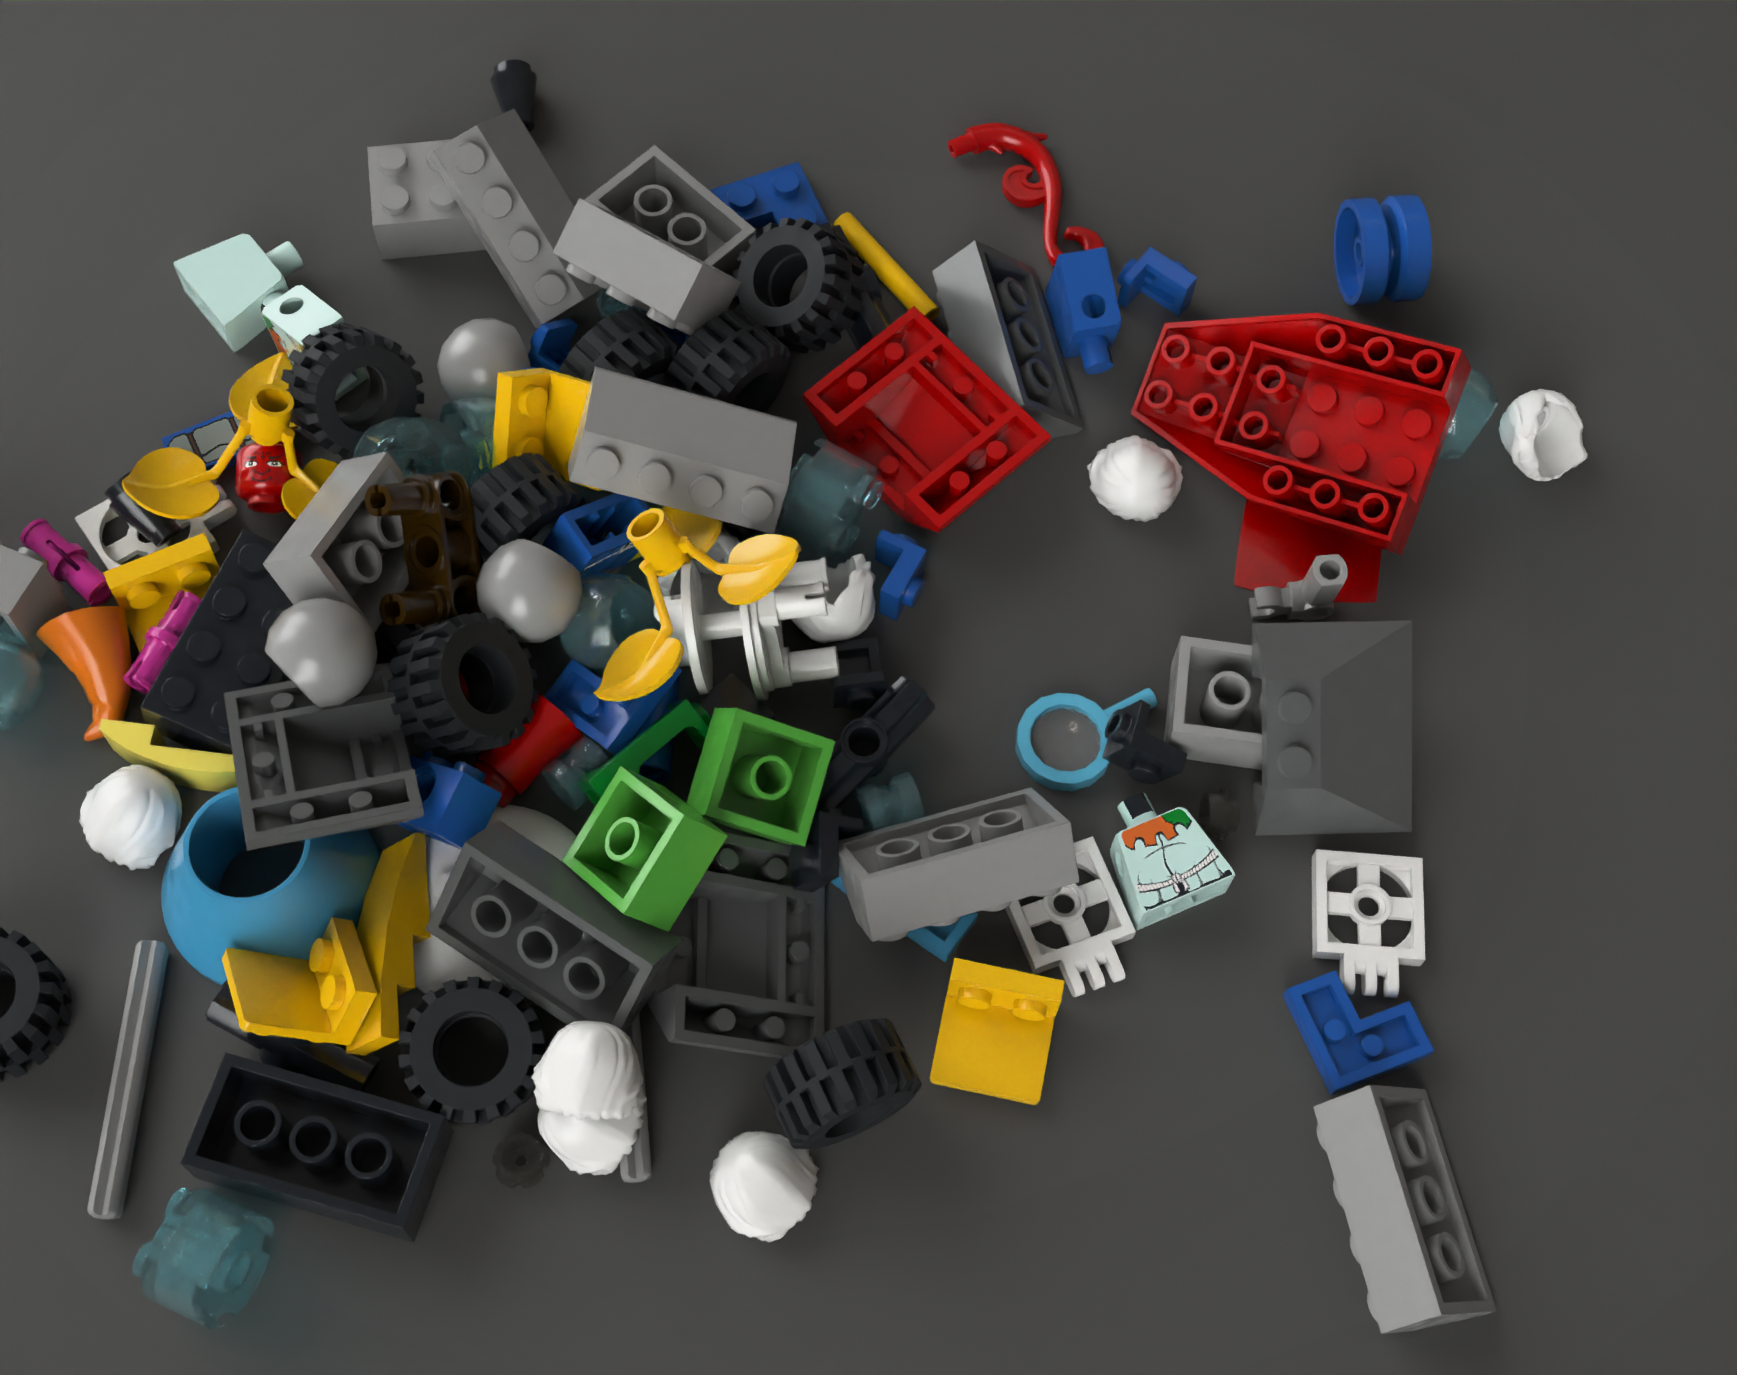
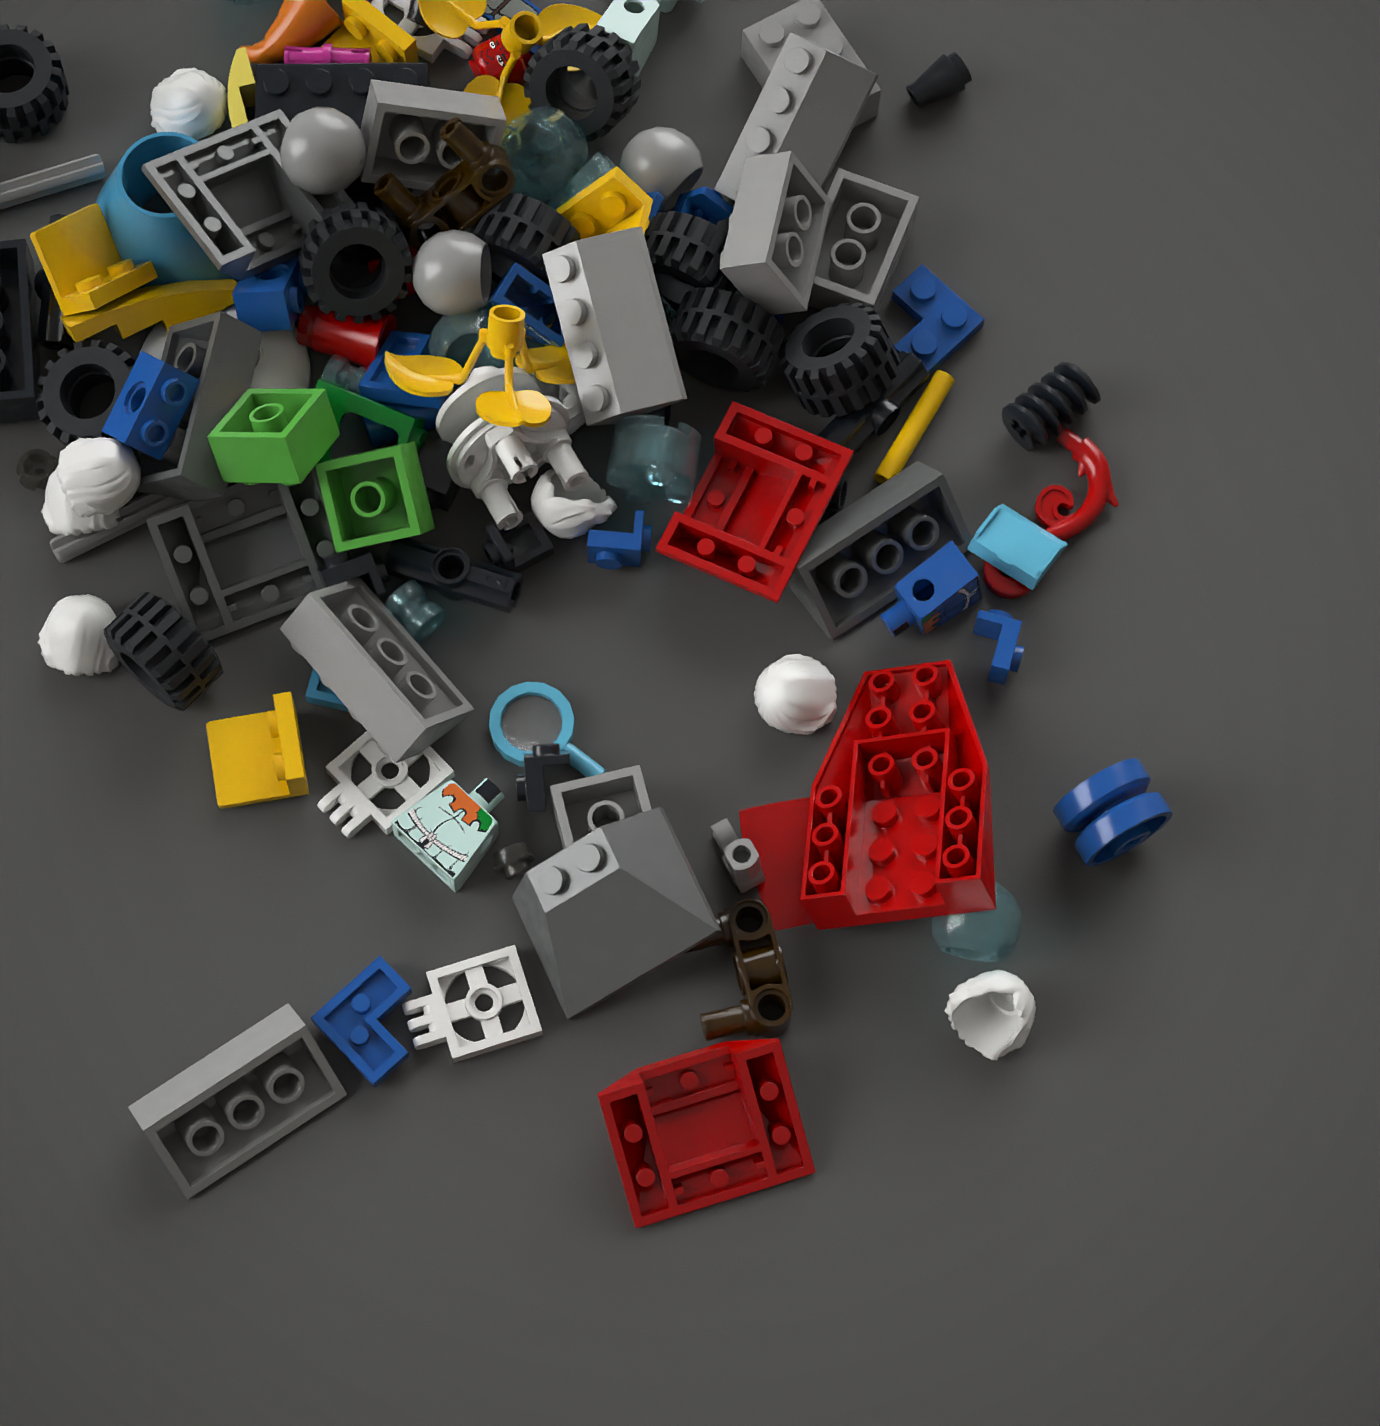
camera: 70 degrees right, 5 degrees up
none -> blue brick [102,351,201,461]
none -> red slope [597,1038,816,1228]
none -> dark brown piece [684,898,793,1041]
none -> medium azure piece [967,504,1068,590]
none -> black piece [1001,362,1101,451]

